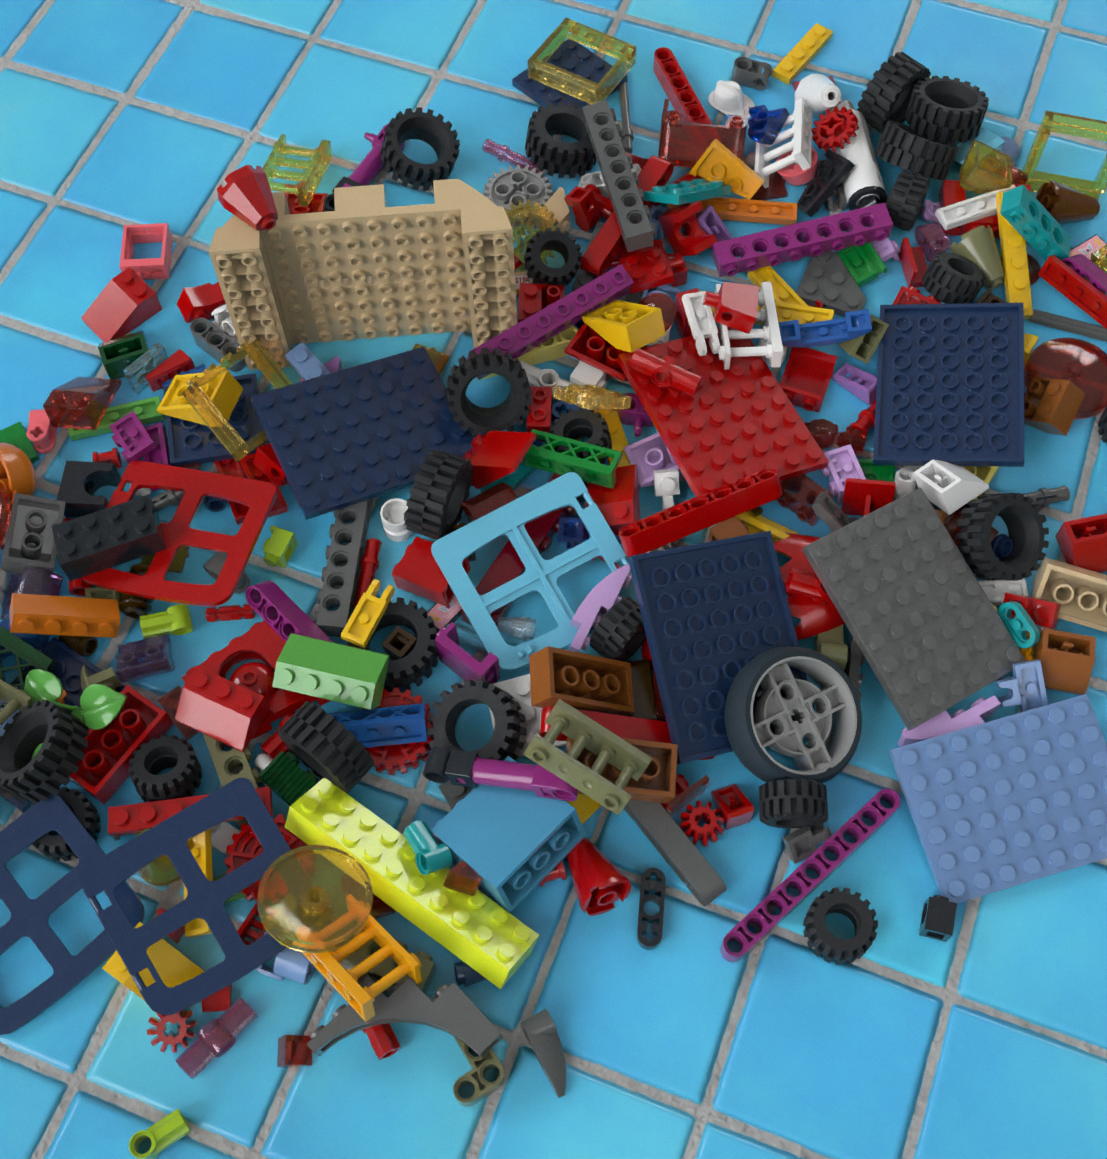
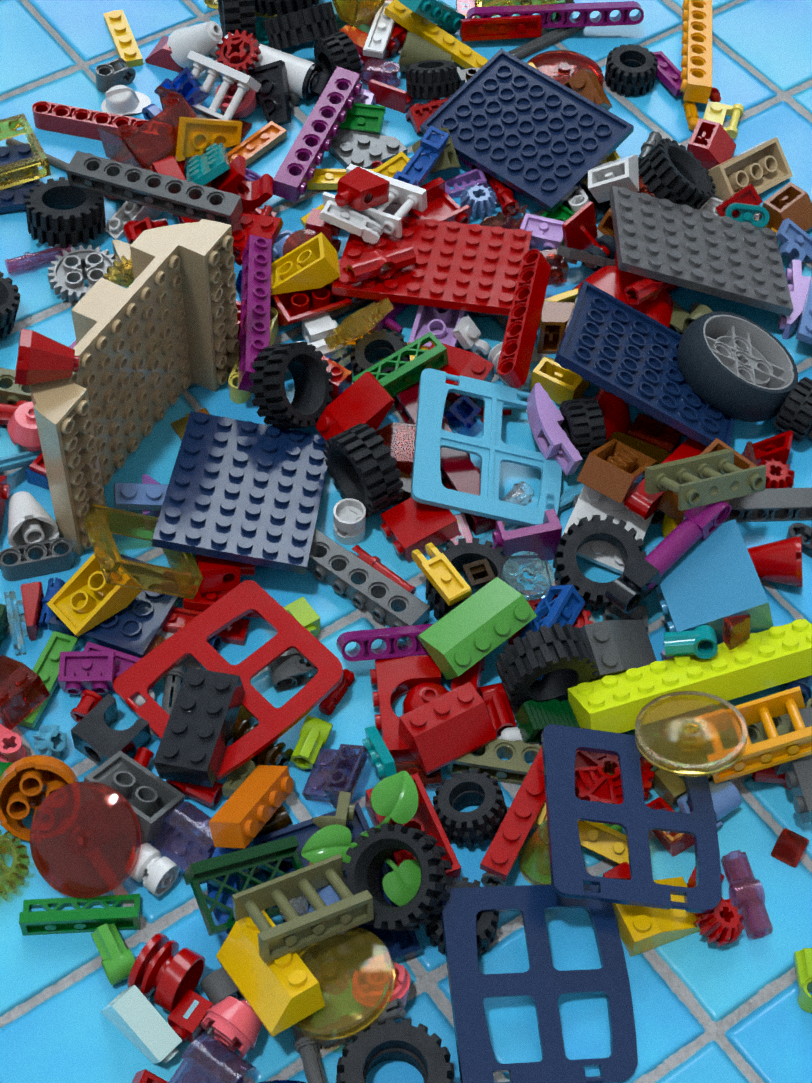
camera: 60 degrees left, 10 degrees down
none -> medium azure gear [33,725,67,757]
none -> teal plate [362,726,397,780]
none -> medium blue gear [460,184,497,219]
none -> clear light blue plate [501,551,554,600]
none -> dark grey slope [580,620,657,681]

